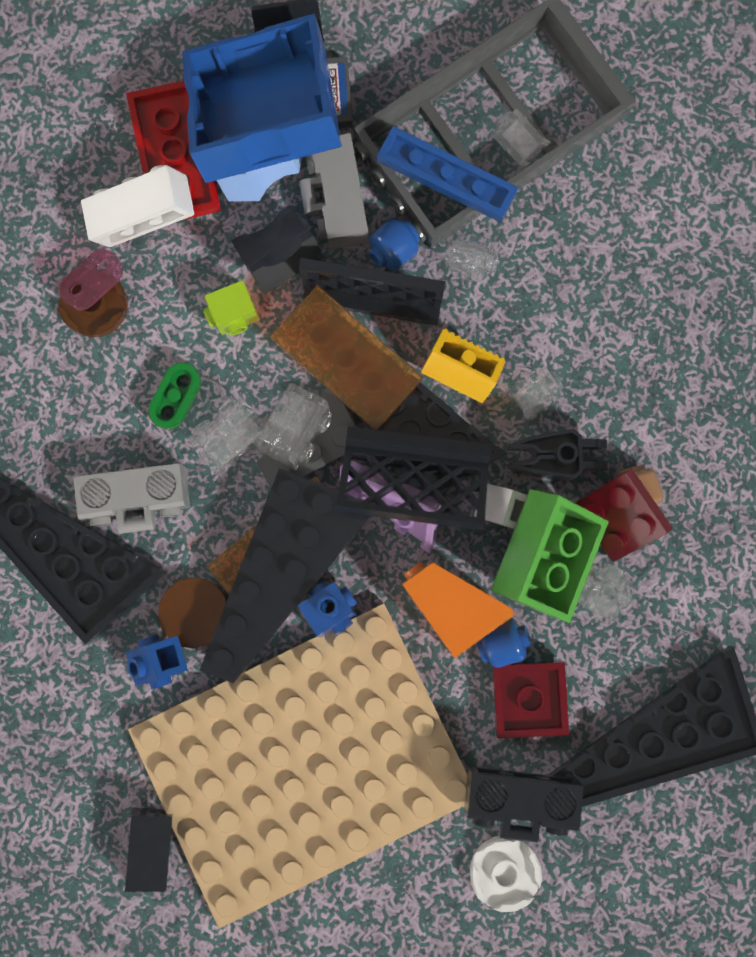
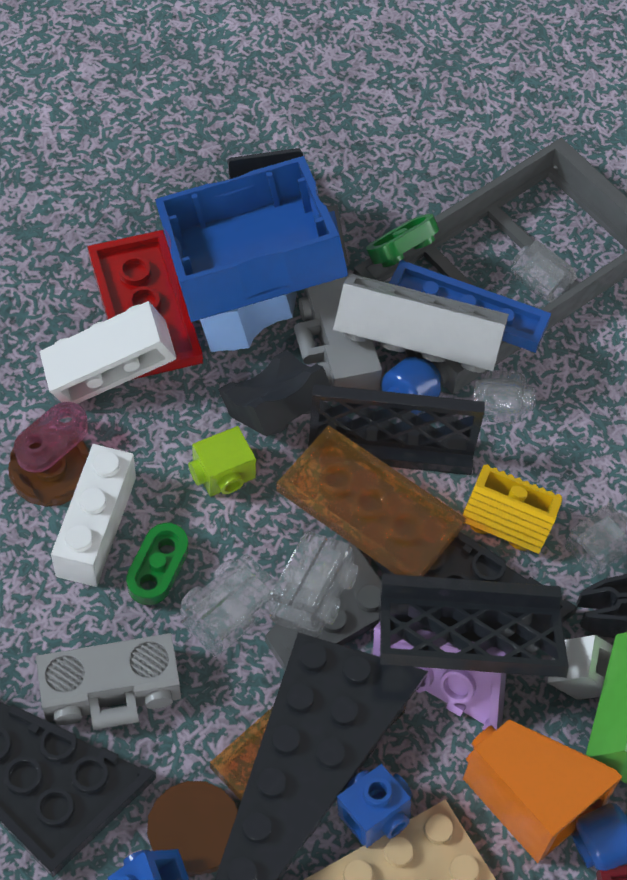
camera: 10 degrees left, 25 degrees down
none -> white brick [51,444,136,587]
none -> light grey brick [333,274,509,373]
none -> green plate [366,214,439,267]

